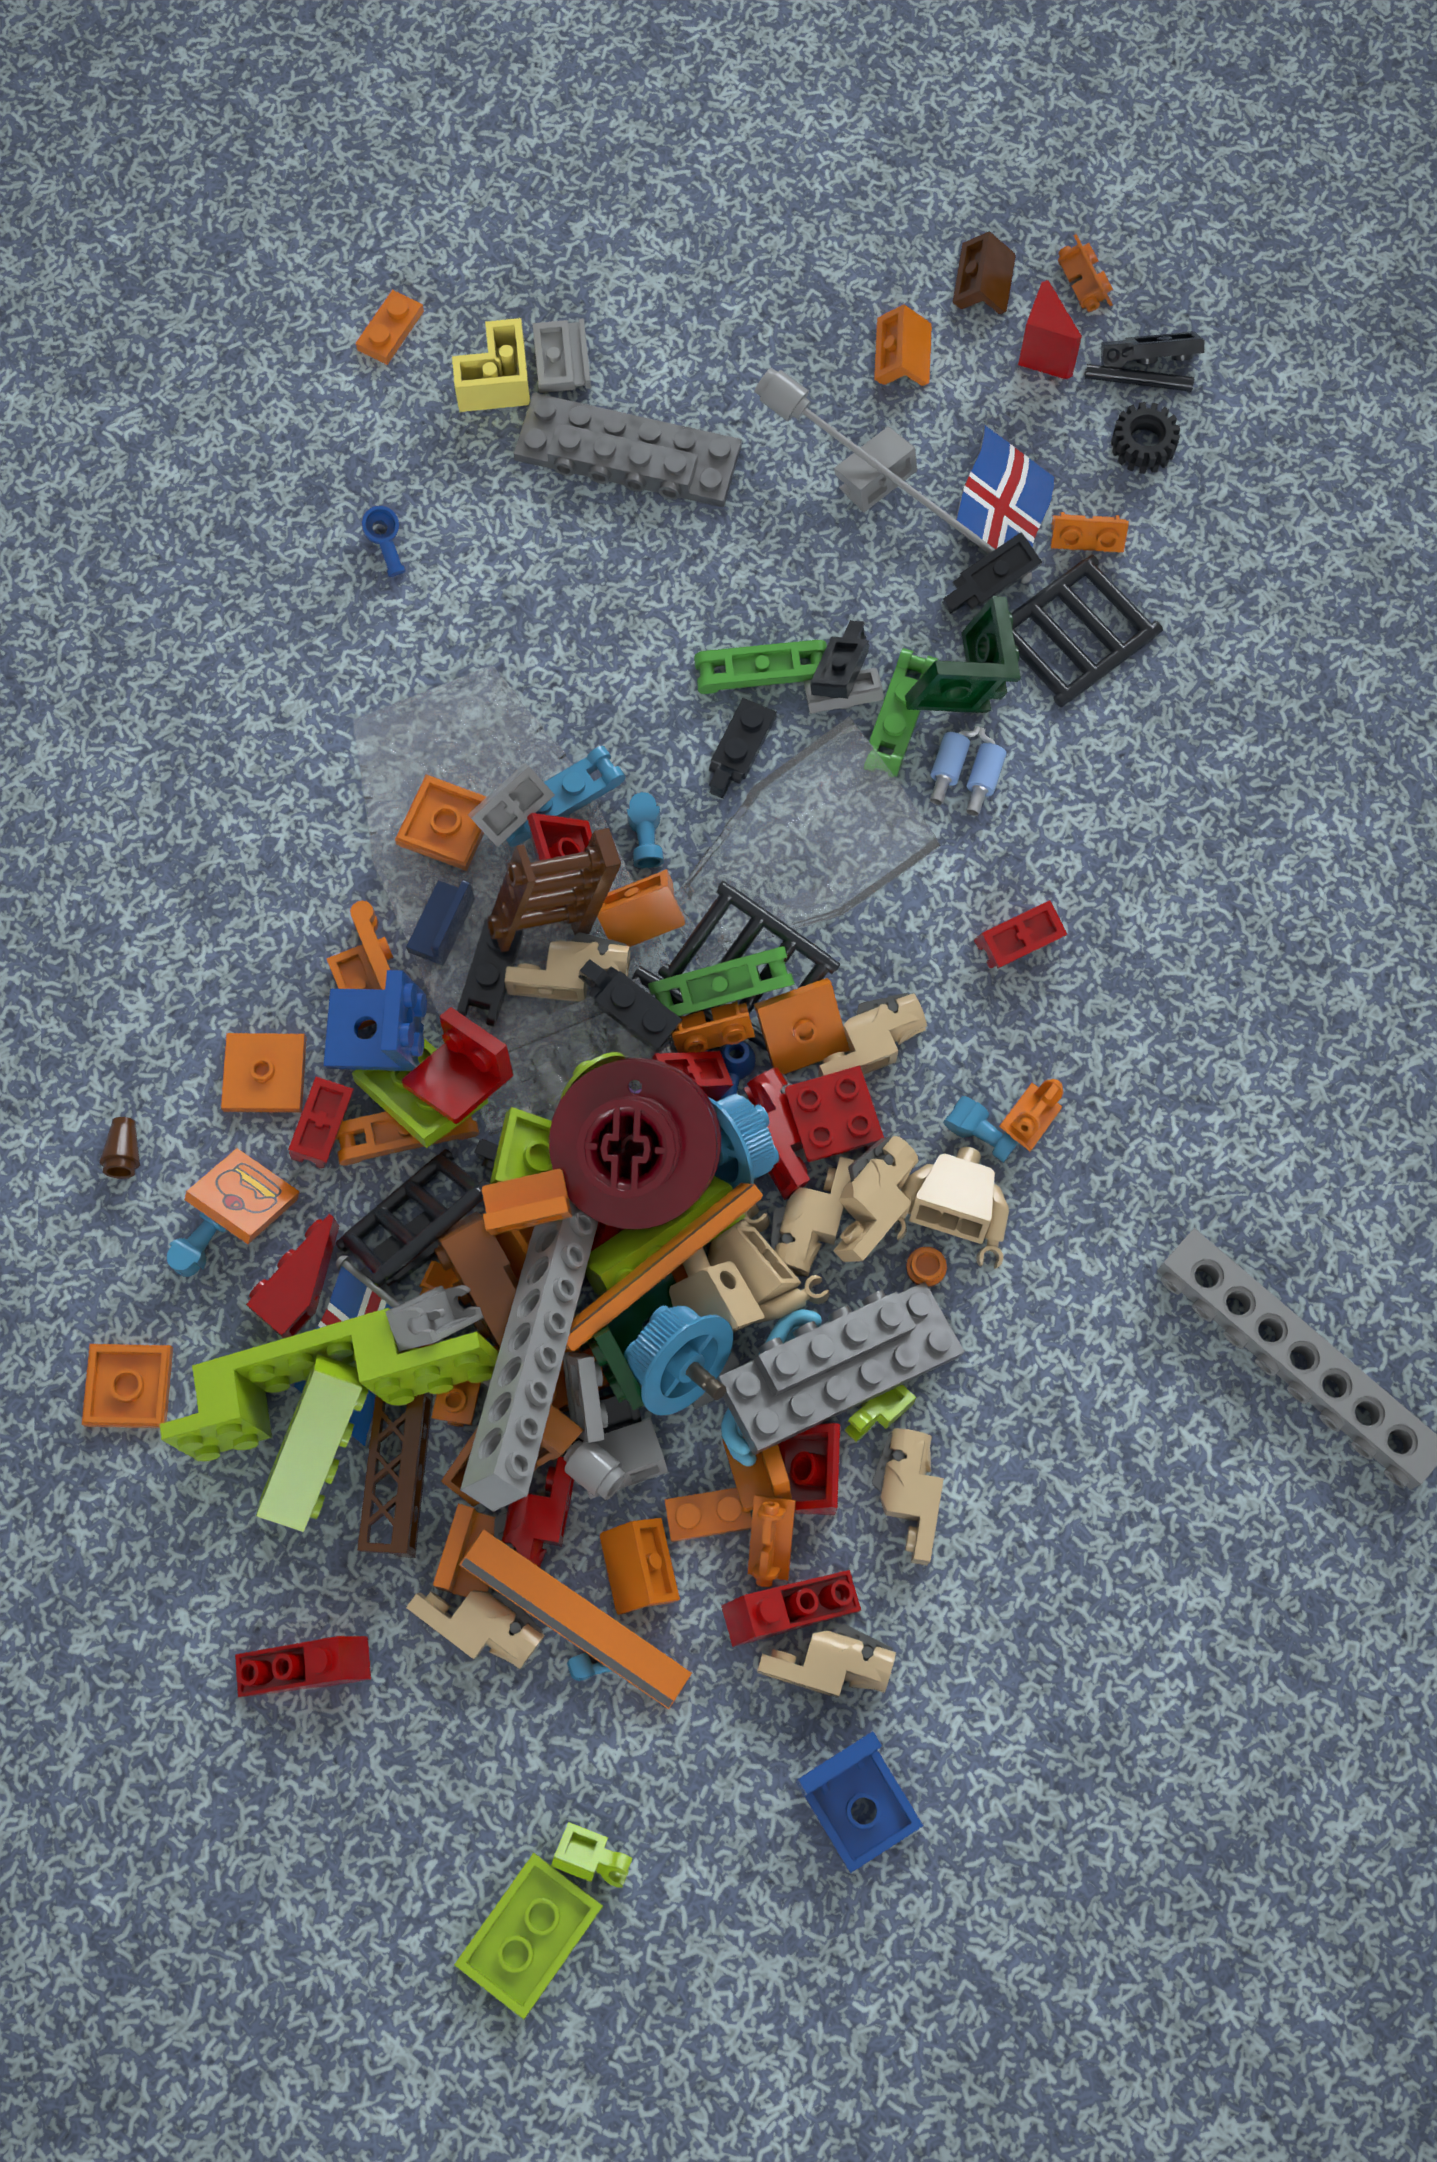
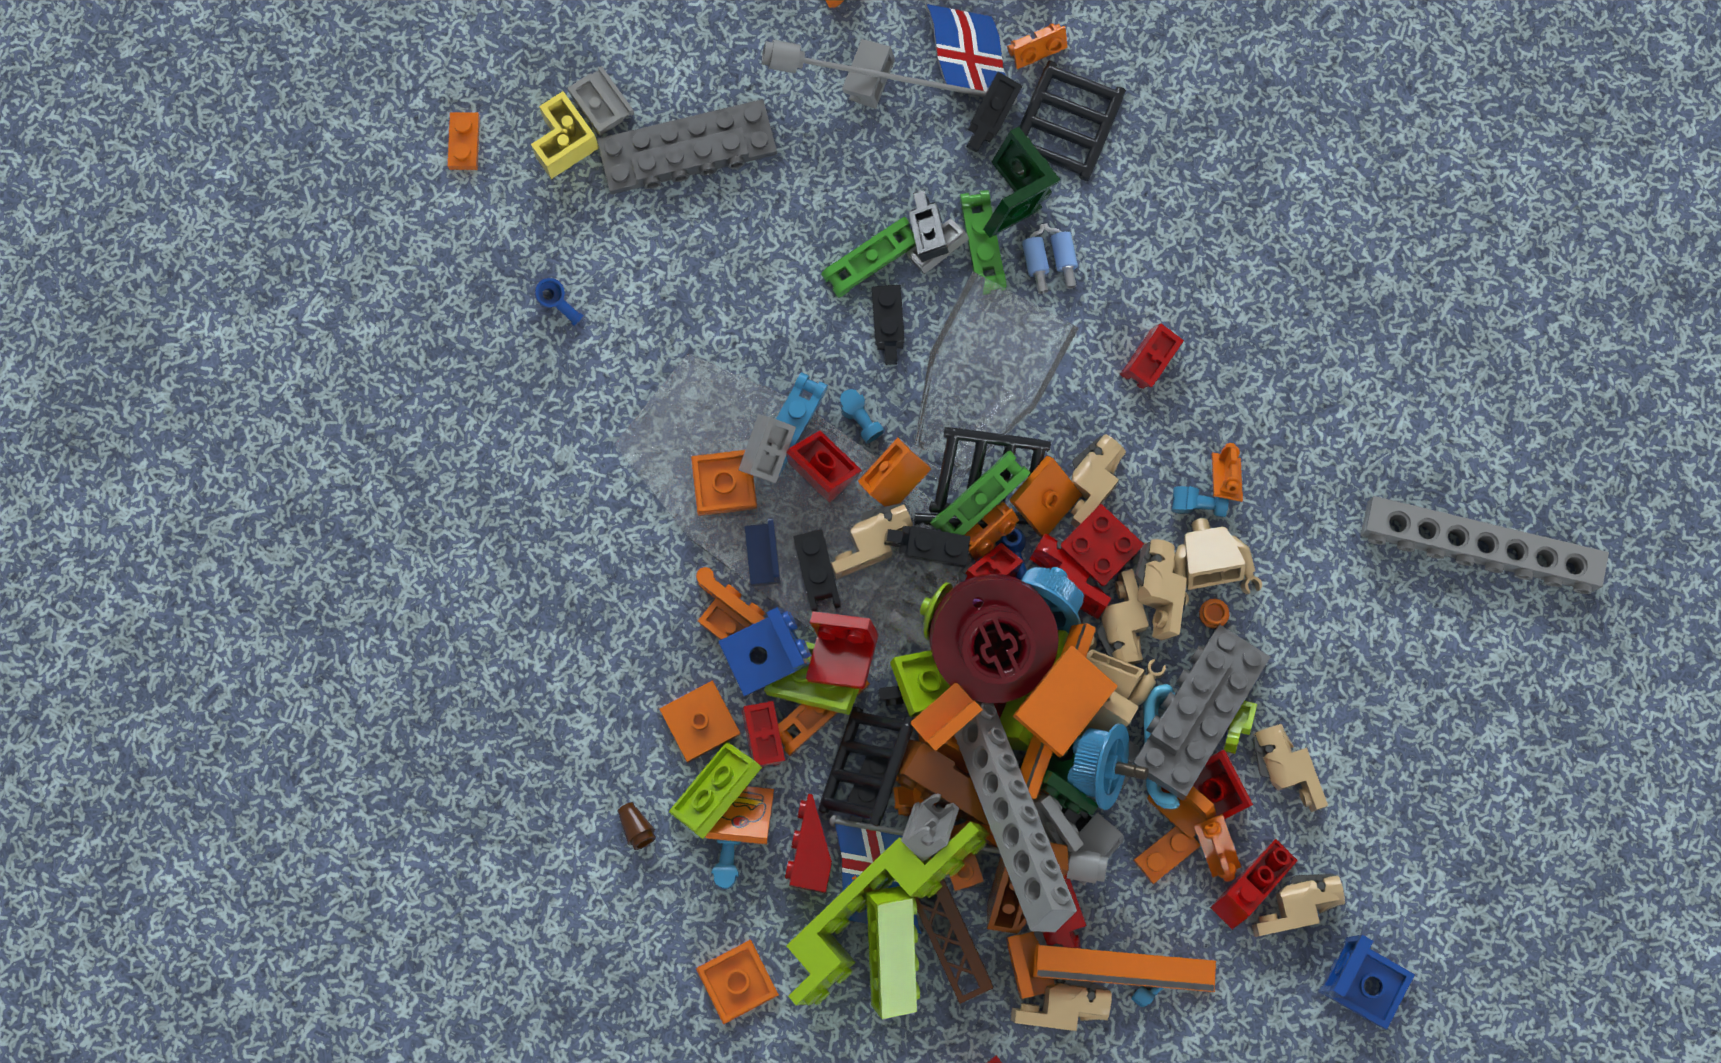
camera: 30 degrees left, 5 degrees up
reddish brown fence [487,828,621,952] -> none
orange panel [600,1518,680,1615] -> none
none -> lime tile [669,742,762,839]
none -> orange tile [1013,645,1118,757]

